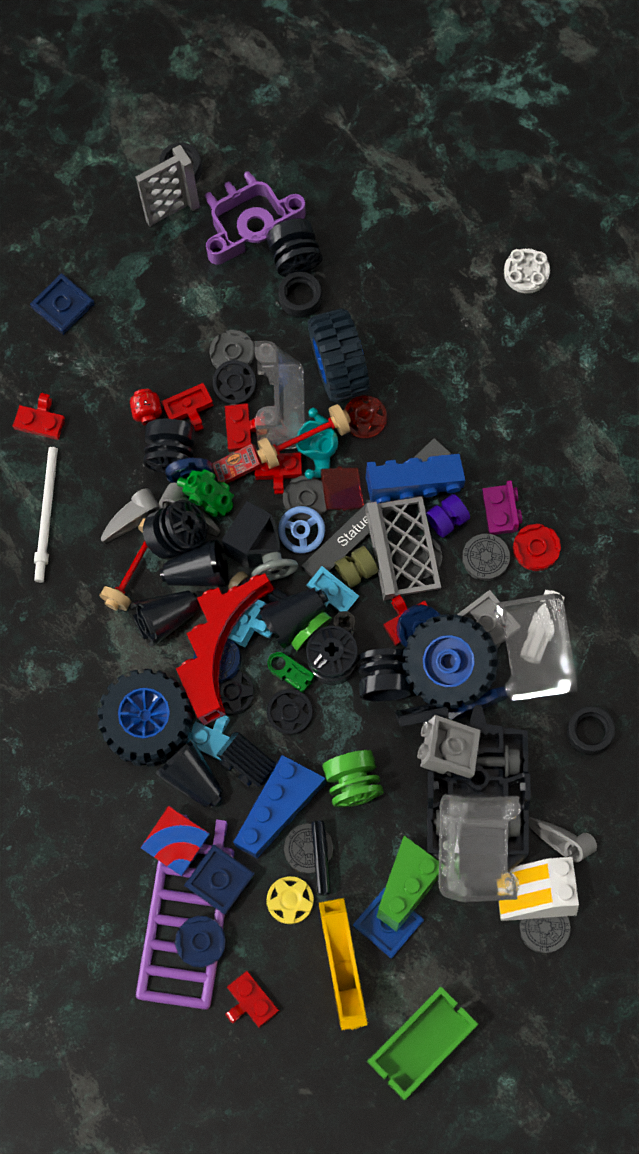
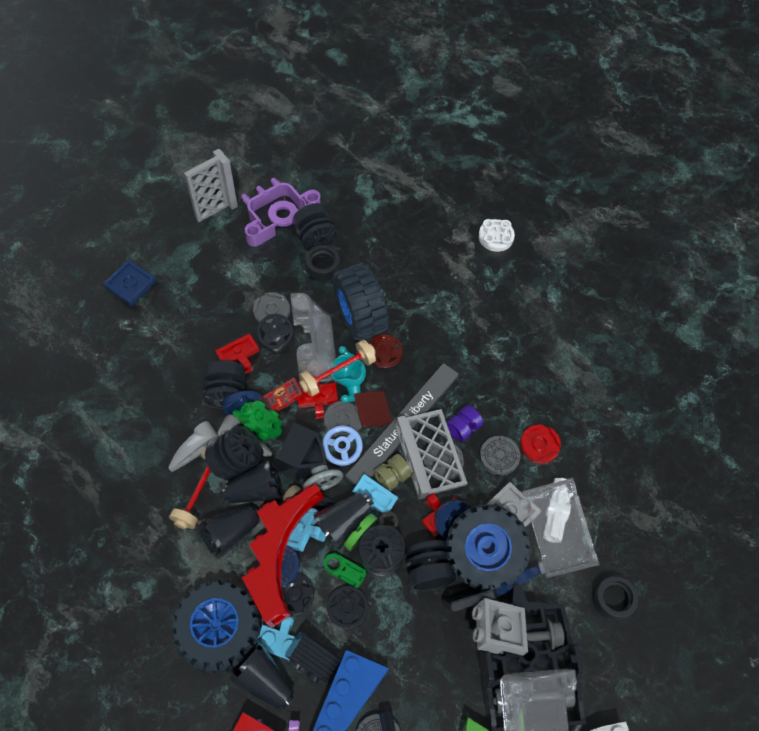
camera: 15 degrees left, 10 degrees down
red plate [13,393,65,440] -> none
white bar [34,447,58,582] -> none
red head [130,389,162,425] -> none
red plate [225,404,267,452] -> none
bright green wheel [322,750,384,807] -> none
blue wedge [366,454,465,504] -> none
magenta bracket [482,480,522,535] -> none
light grey piece [529,817,597,862] -> none

